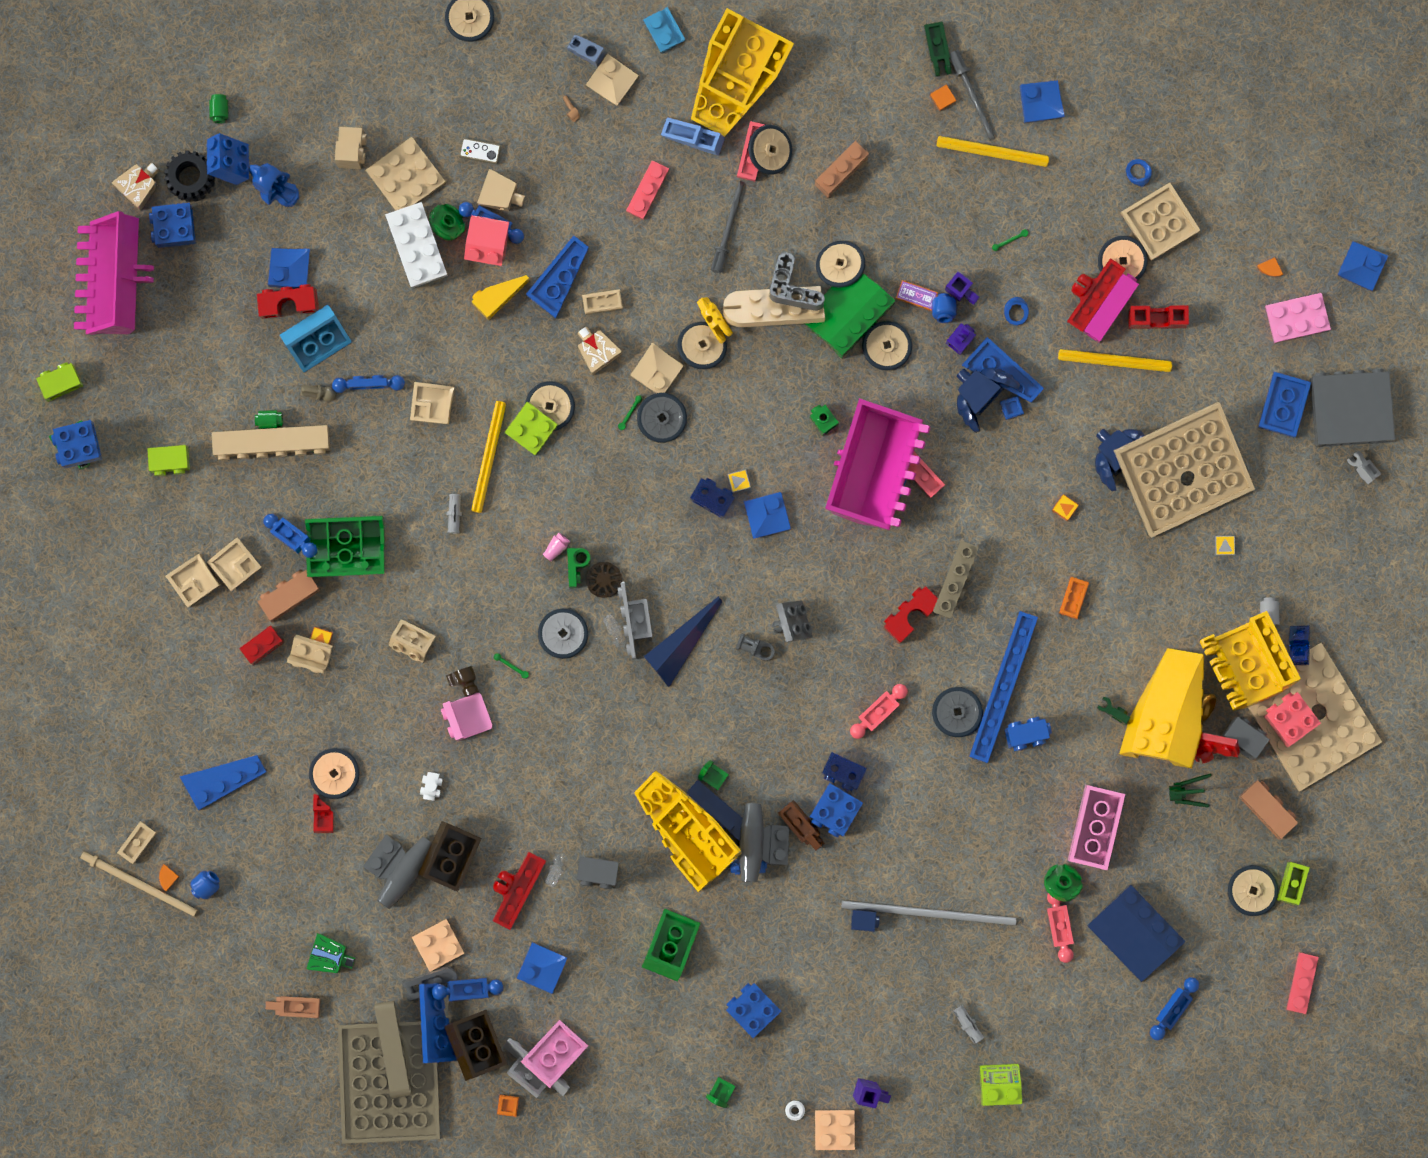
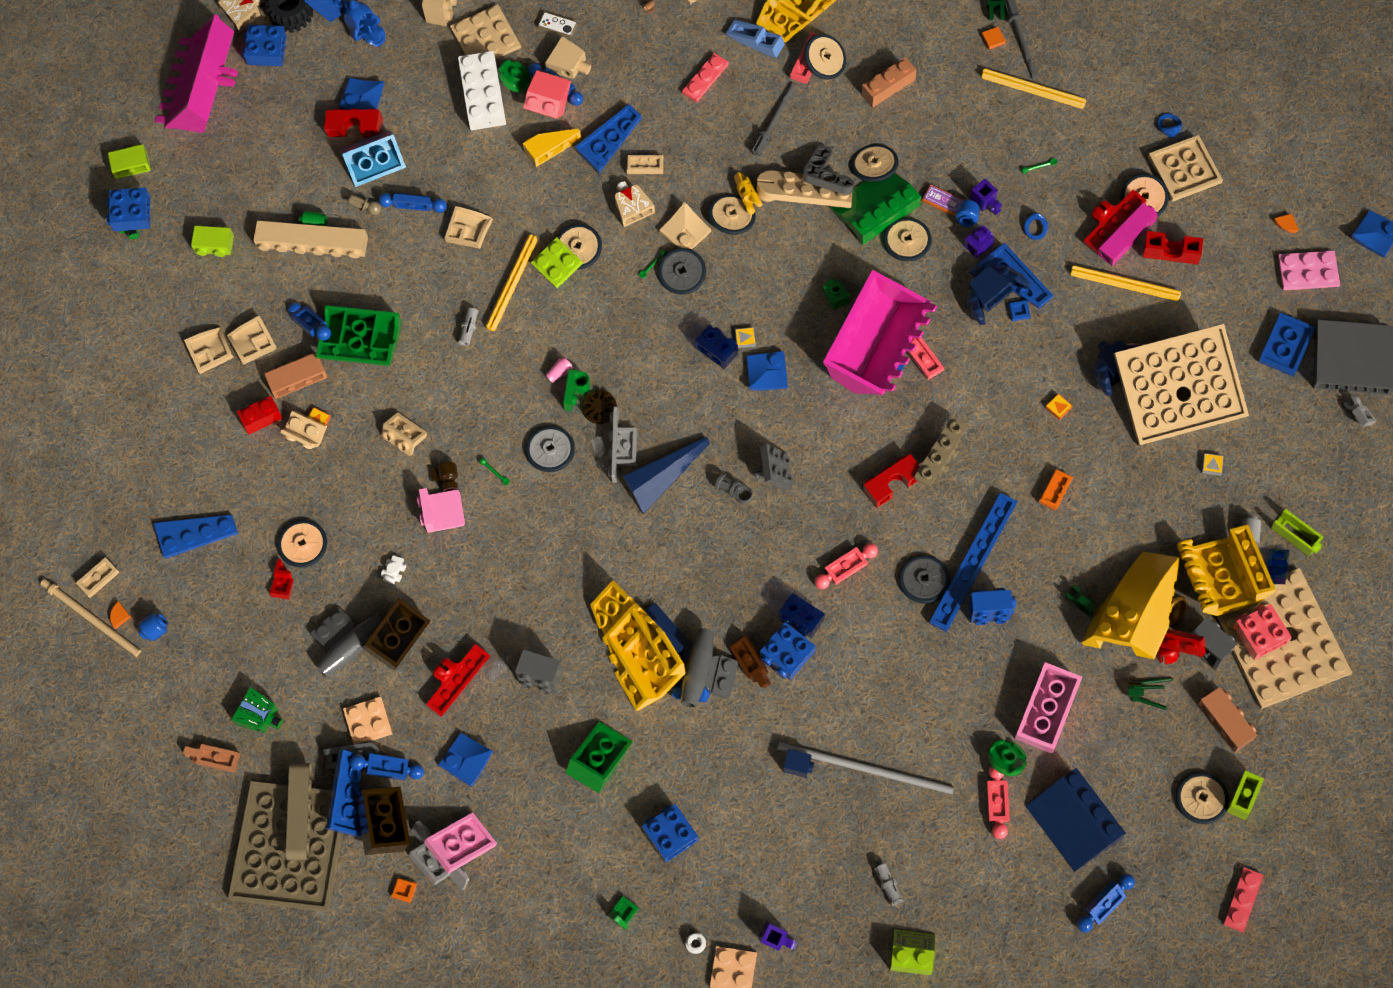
camera: 15 degrees right, 15 degrees down
green tile [698,760,729,790] -> none
blue plate [1020,80,1065,123] -> none
none -> lime window [1271,509,1324,557]

